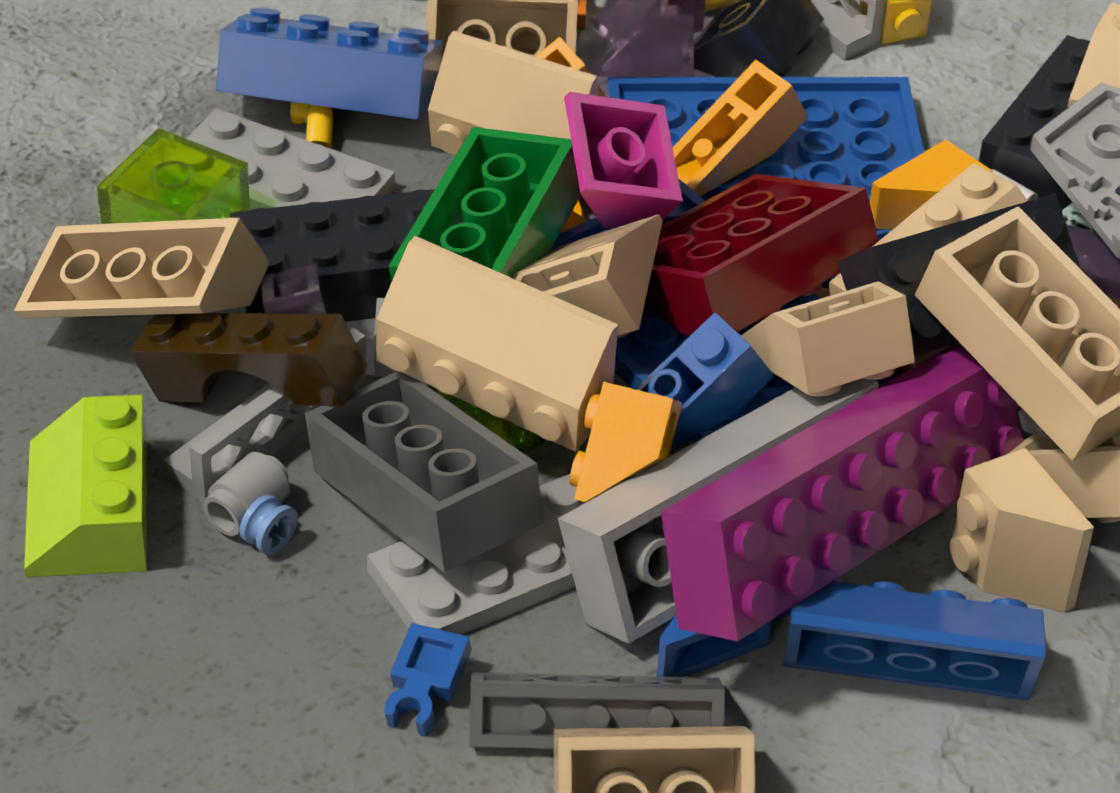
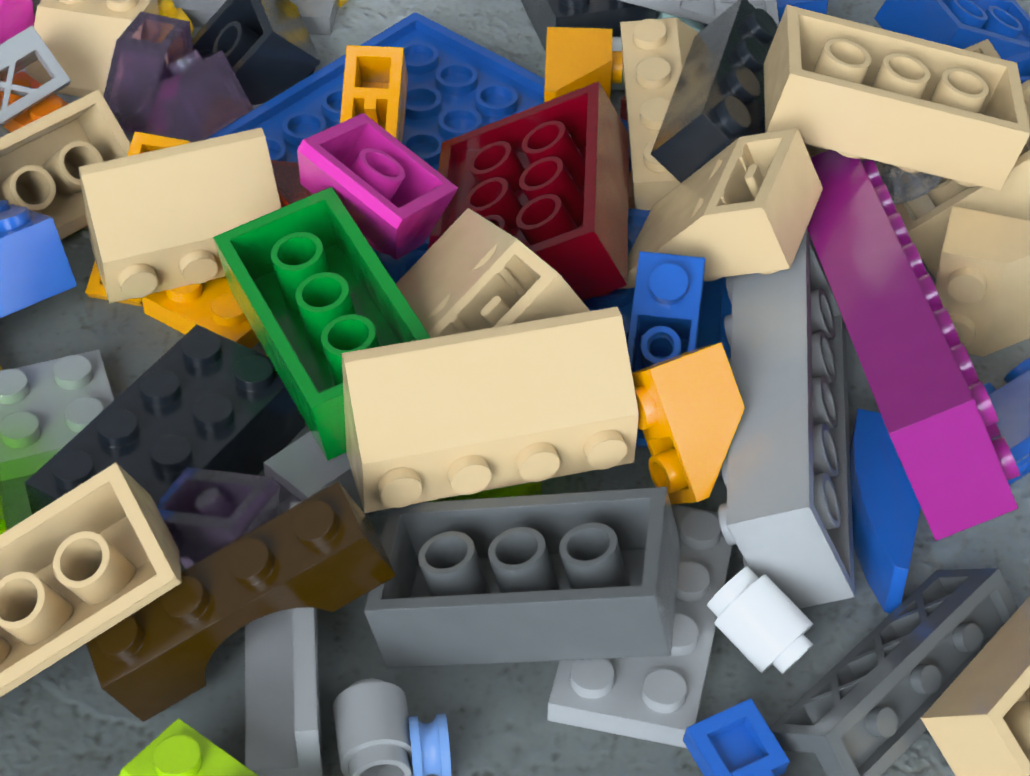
camera: 45 degrees left, 0 degrees up
none -> white brick [707,566,813,674]

